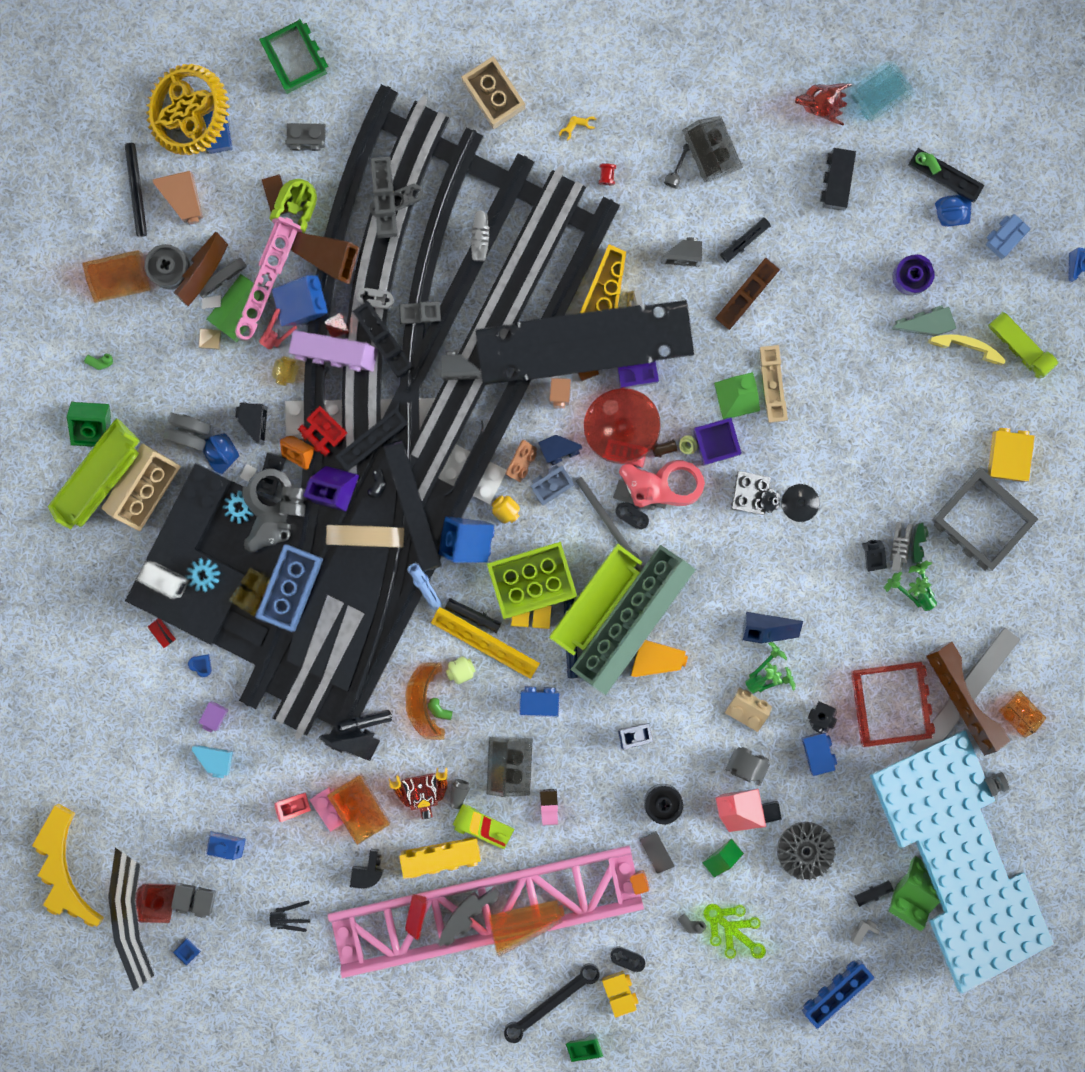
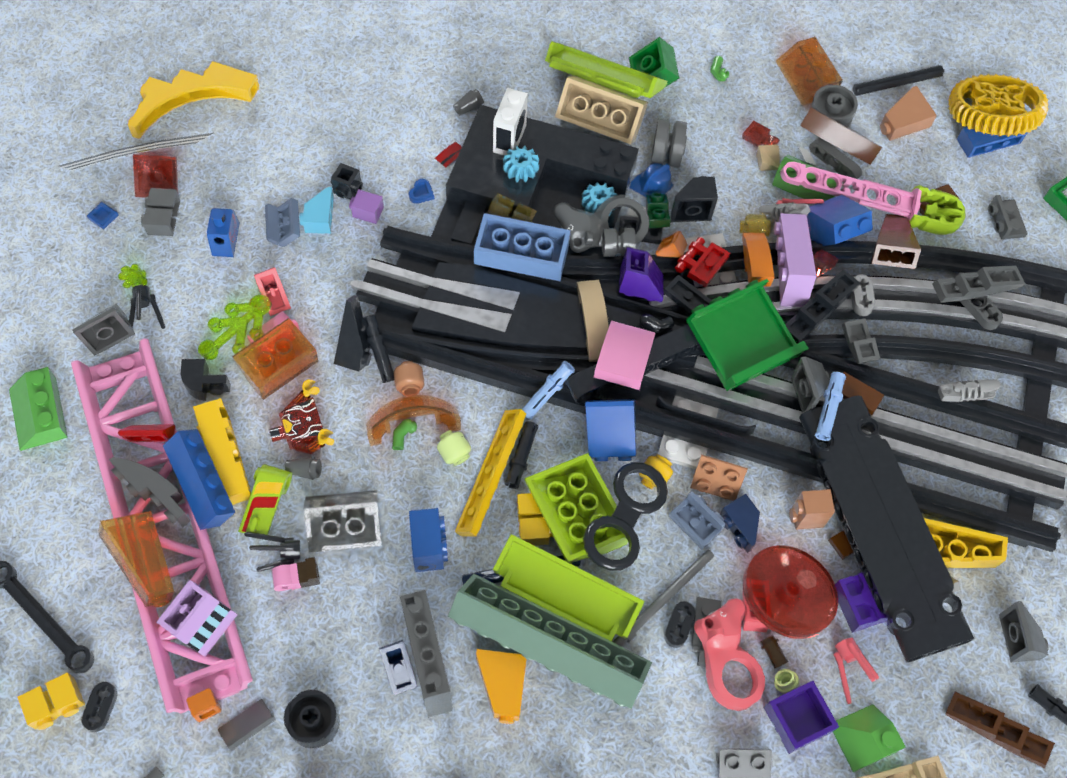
camera: 75 degrees right, 25 degrees down
none -> bright green slope [9,367,68,451]
none -> dark grey slope [72,304,135,356]
none -> clear neon green plant [118,264,148,288]
none -> lavender slope [157,580,238,656]
none -> blue brick [163,429,236,530]
none -> clear neon green plant [198,295,272,360]
none -> black plant [244,532,300,572]
none -> sand blue bracket [265,198,300,247]
none -> black brick [331,163,363,200]
none -> nougat head [394,361,425,396]
none -> dark grey window [400,590,453,718]
none -> dark grey cone [453,89,484,116]
none -> black bar [583,462,668,571]
none -> bright pink slope [594,321,655,390]
none -> dark green slope [646,192,670,228]
none -> green panel [686,279,809,391]
none -> clear red plate [742,121,780,147]
none -> orange slope [742,233,774,287]
none -> light grey hinge [758,202,811,224]
none -> light blue pin [815,372,846,441]
none -> coral plant [833,637,879,704]
none -> reddish brown tile [842,372,884,415]

